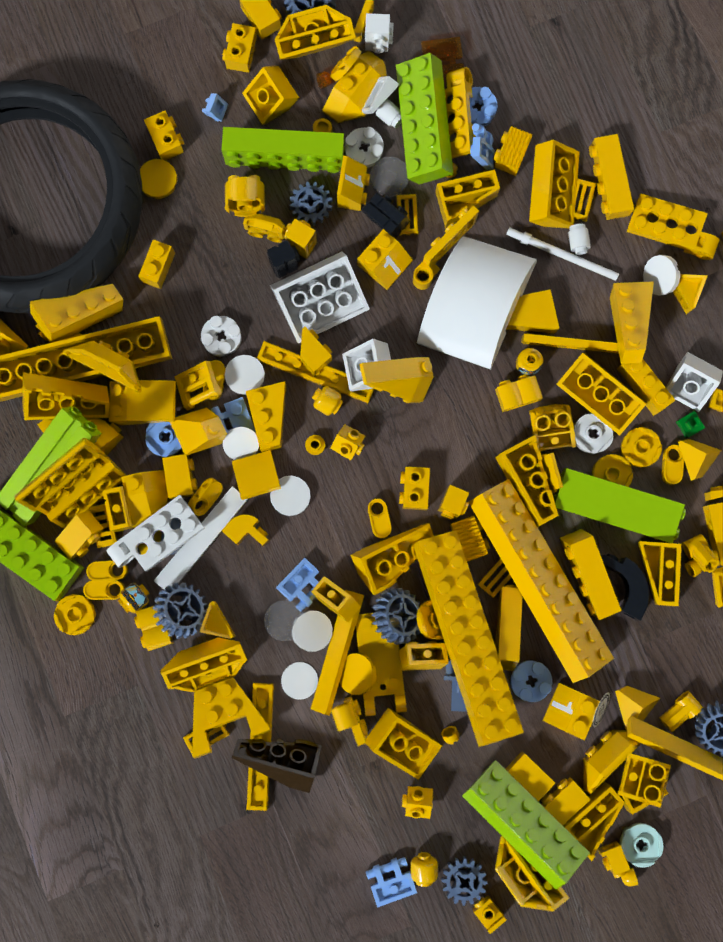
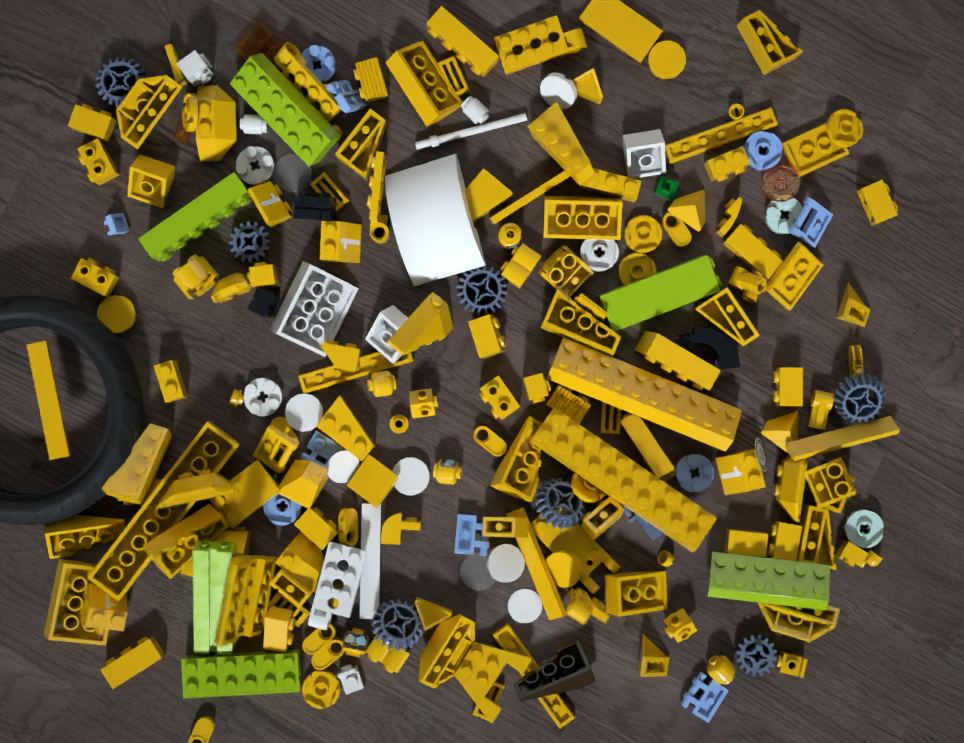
camera: 35 degrees left, 5 degrees up
yellow tile [313,118,332,133] -> none
white slope [362,76,399,114] -> none
none -> yellow tile [27,341,71,460]
none -> yellow plate [229,389,244,407]
none -> white bracket [337,664,365,694]
none -> yellow head [433,459,462,485]
none -> sand blue gear [456,264,508,316]
none -> yellow brick [468,314,506,358]
none -> yellow slope [637,634,670,677]
none -> yellow brick [773,367,803,406]

